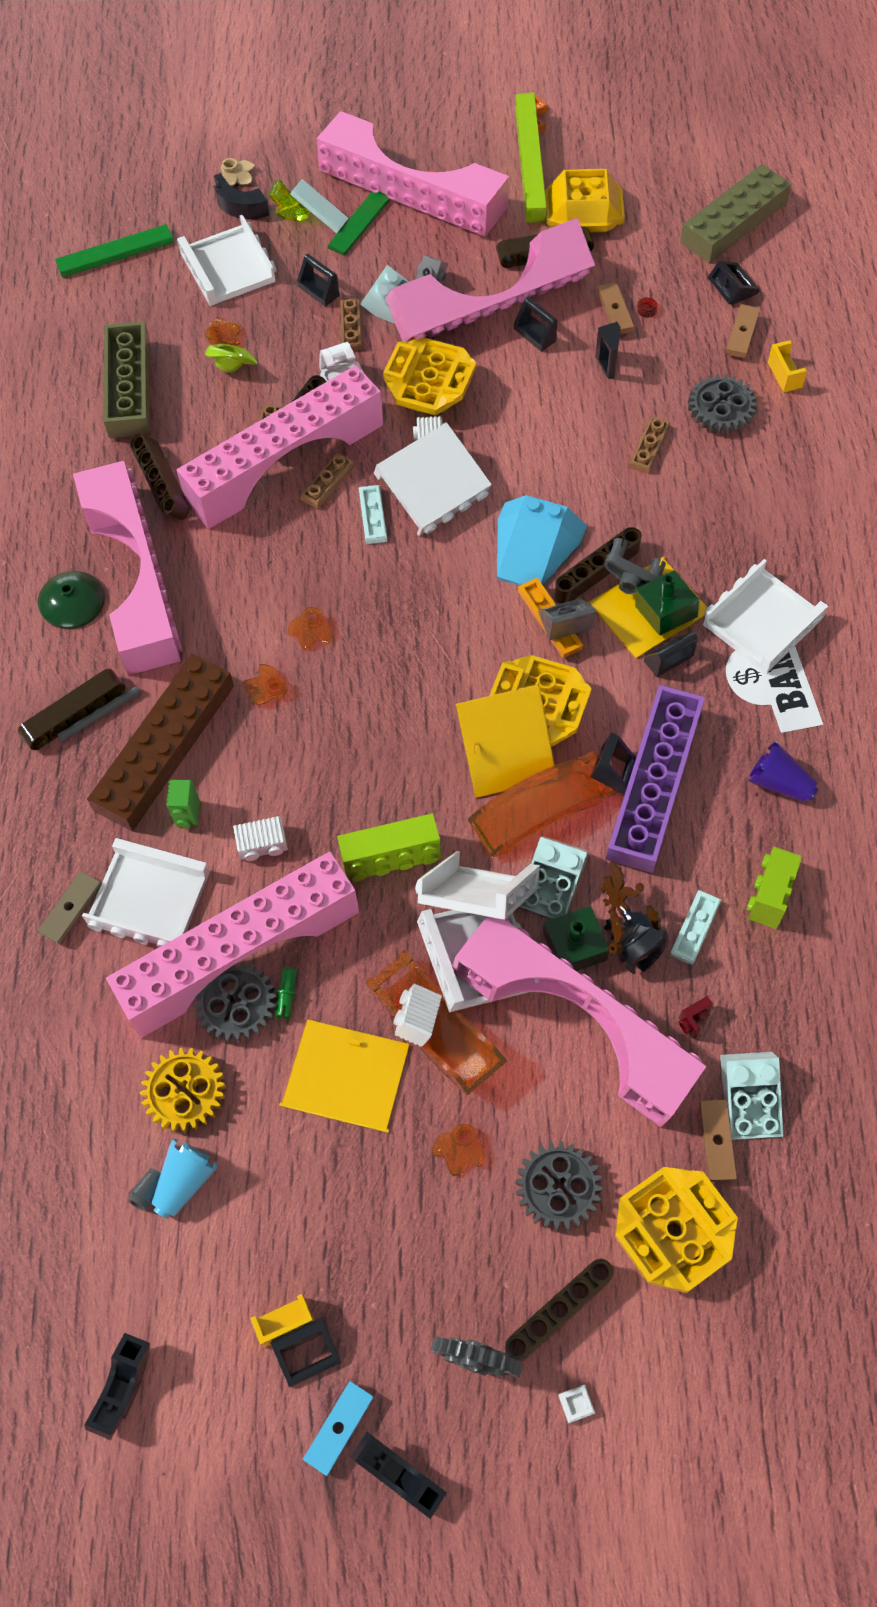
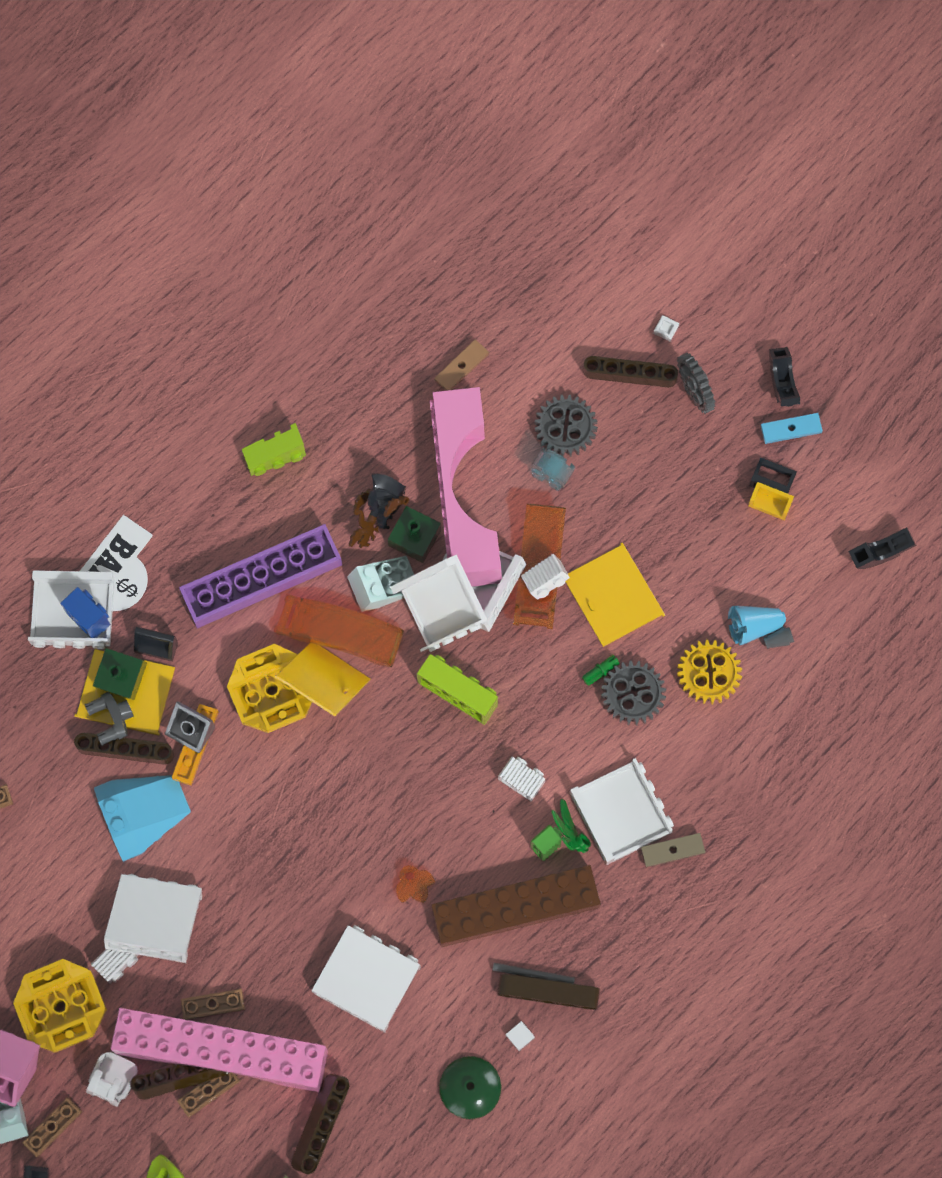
camera: 135 degrees left, 10 degrees up
bright pink arch [73,461,183,676] -> none
bright pink arch [106,851,359,1038] -> none
clear orange plate [288,607,332,650] -> none
light aqua tile [359,485,387,544] -> none
clear orange plate [432,1124,485,1176] -> none
black tile [590,732,636,793] -> none
yellow piece [615,1167,738,1293] -> none
light aqua tile [670,890,721,966] -> none
dark red bracket [679,996,713,1039] -> none
light aqua slope [720,1052,783,1140] -> none
dark purple cone [748,741,818,802] -> none
none -> blue brick [60,587,111,638]
none -> white panel [312,925,421,1033]
none -> white tile [506,1021,535,1051]
none -> clear light blue brick [530,448,576,491]
none -> green plant [552,799,591,853]

